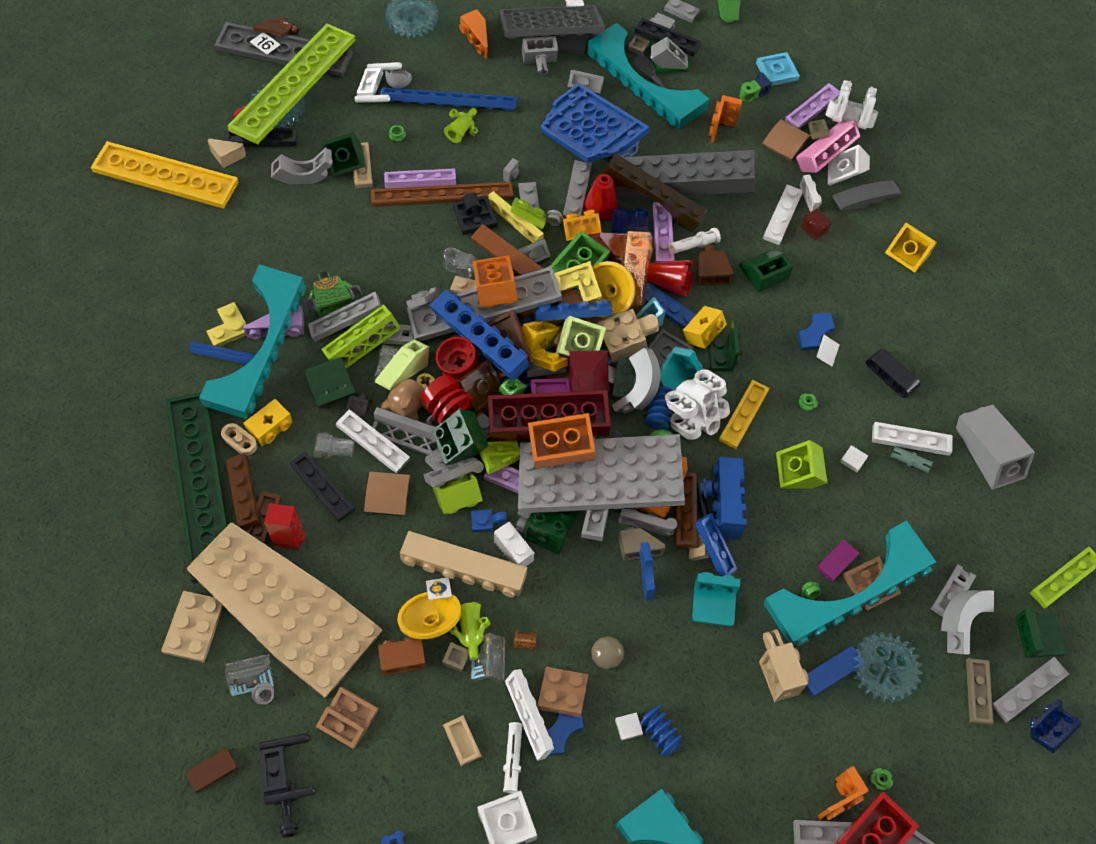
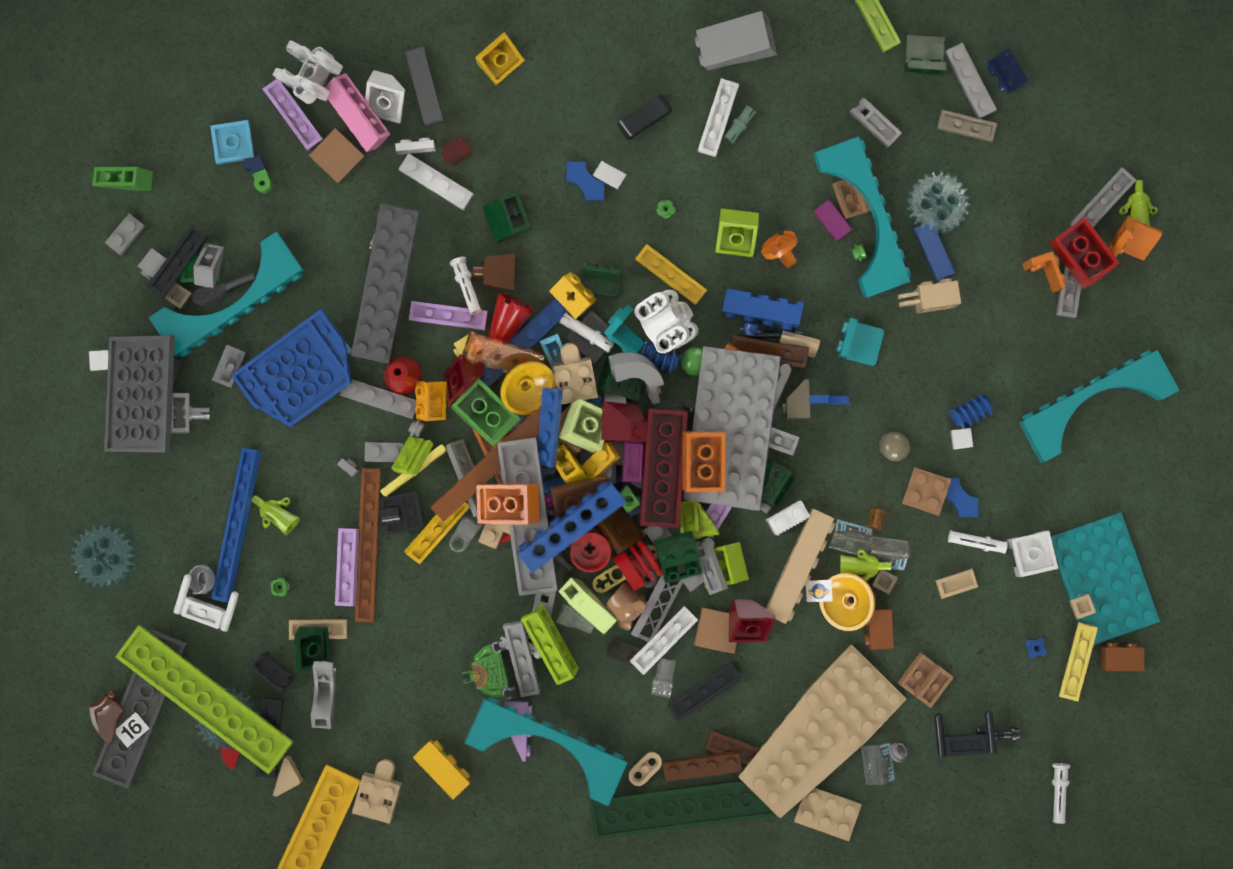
camera: 85 degrees left, 25 degrees up
reddish brown tile [185,748,238,793] -> none
blue axle [189,342,256,364] -> none
light yellow plate [206,302,246,347] -> none
yellow brick [244,399,293,446] -> none
red brick [264,503,306,550] -> none
dark green bracket [305,357,355,407] -> none
light grey plate [406,287,439,308] -> none
orange slope [459,9,488,59] -> none
blue plate [471,509,507,533] -> none
white plate [505,669,554,761] -> none
light yellow plate [554,261,602,302] -> none
dark brown arch [603,153,707,232] -> none
clear blue bracket [611,208,649,238] -> none
blue plate [695,513,737,577] -> none
orange bracket [708,95,742,143] -> none
olive tile [808,119,829,139] -> none
white tile [840,445,868,473] -> none
bright green plate [870,768,893,791] -> none
light grey arch [941,590,994,654] -> none
none -> black hinge [250,651,295,693]
none -> tan brick [352,759,403,824]
none -> yellow plate [404,502,470,564]
none -> yellow brick [413,739,471,799]
none -> white pin [560,313,615,353]
none -> dark red slope [728,599,776,642]
none -> orange tile [761,231,798,268]
none -> clear panel [829,519,873,555]

